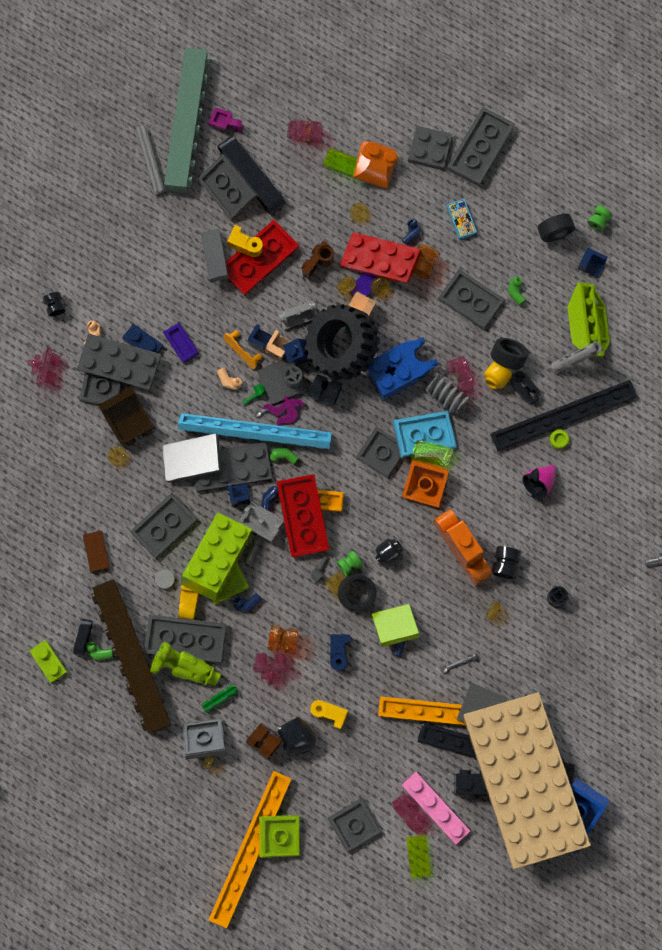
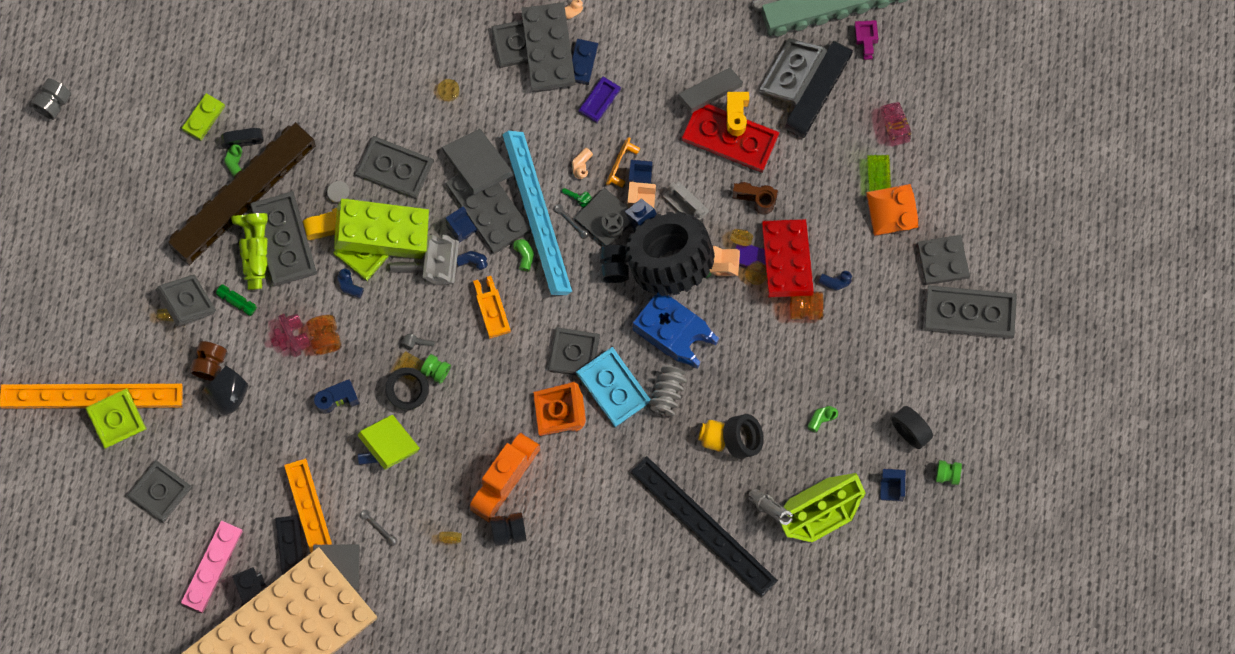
camera: 65 degrees right, 5 degrees down
reddish brown tile [83,530,110,573] -> none
dark brown panel [98,386,155,447] -> none
magenta piece [263,396,304,426] -> none
red plate [276,474,329,557] -> none
yellow leg [310,700,348,730] -> none
clear yellow tile [350,203,369,222] -> none
black head [375,538,404,567] -> none
clear pink hinge [392,793,429,834] -> none
clear neon green tile [406,835,431,878] -> none
clear neon green tile [411,440,453,467] -> none
dark grey tile [438,269,505,330] -> none
tile [446,199,477,240] -> none
clear pink leg [446,356,474,394] -> none
black beam [510,371,540,404] -> none
hat [522,465,556,502] -> none
black wheel [547,586,568,608] -> none
lime tile [550,430,569,449] -> none

